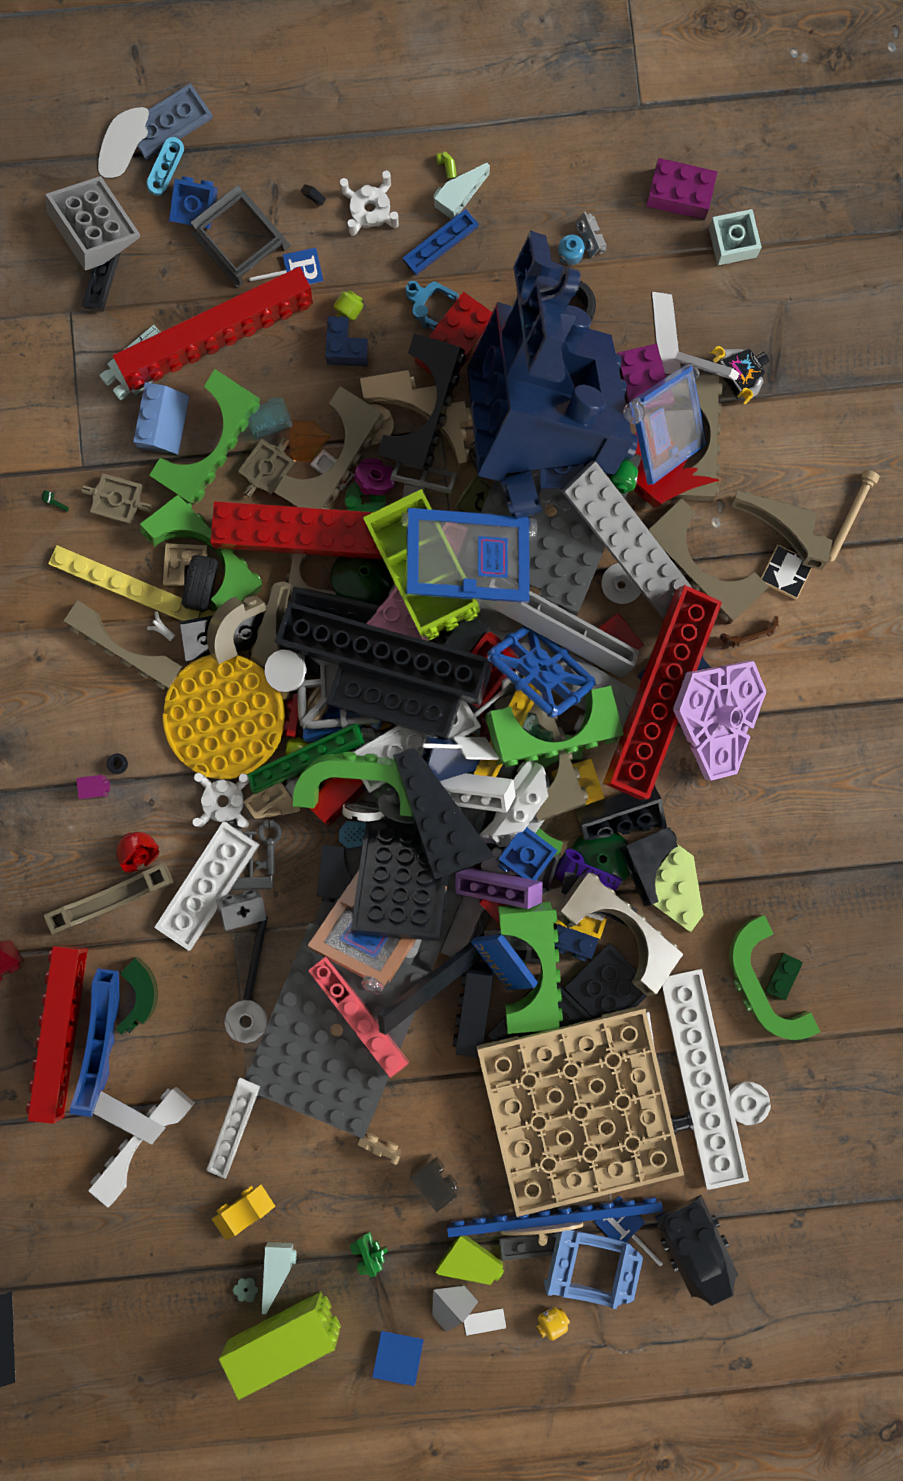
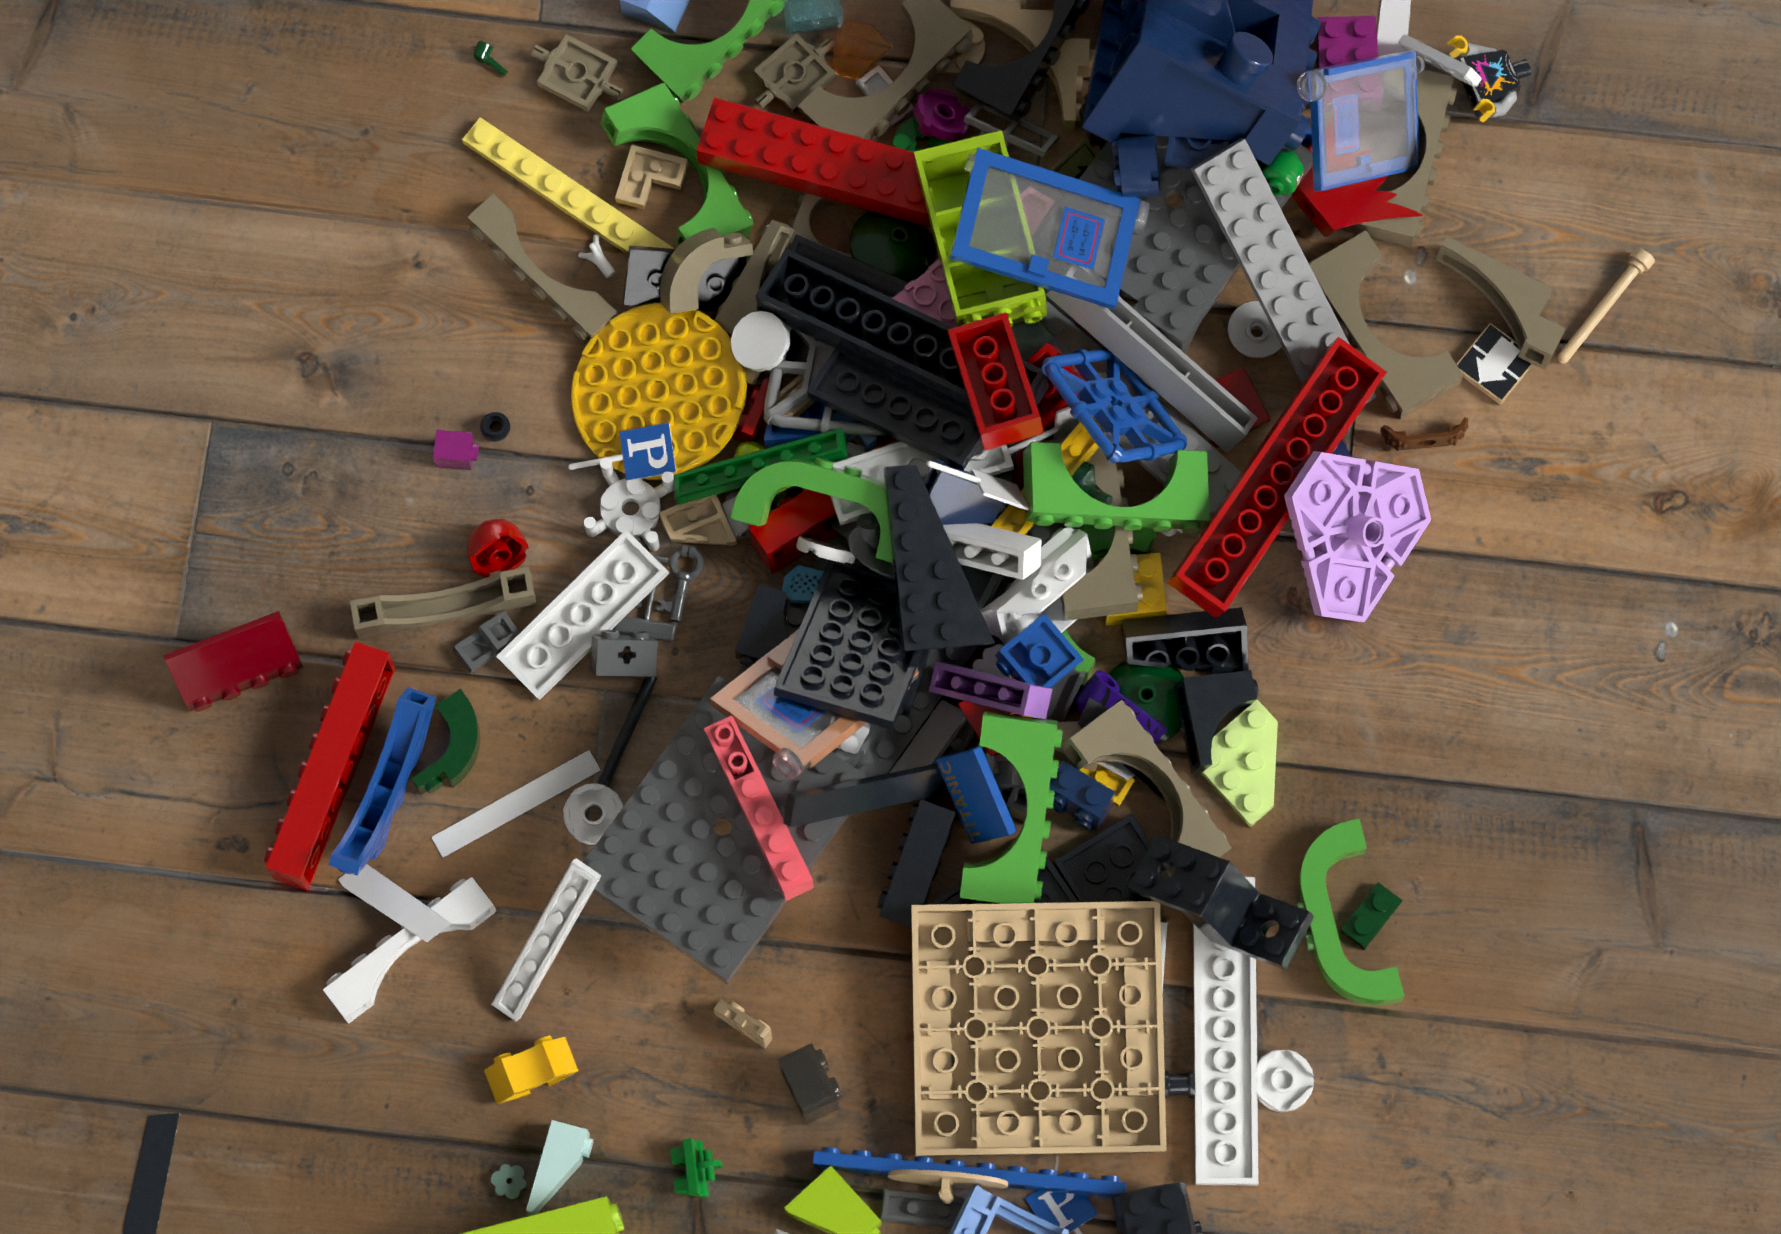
camera: 15 degrees right, 10 degrees down
black tyre [181,555,218,612] -> none
none -> white sticker [432,750,601,857]
none -> dark grey slope [453,611,521,674]
none -> blue piece [568,423,676,481]
none -> red brick [948,312,1044,451]
none -> black bracket [1127,834,1314,970]

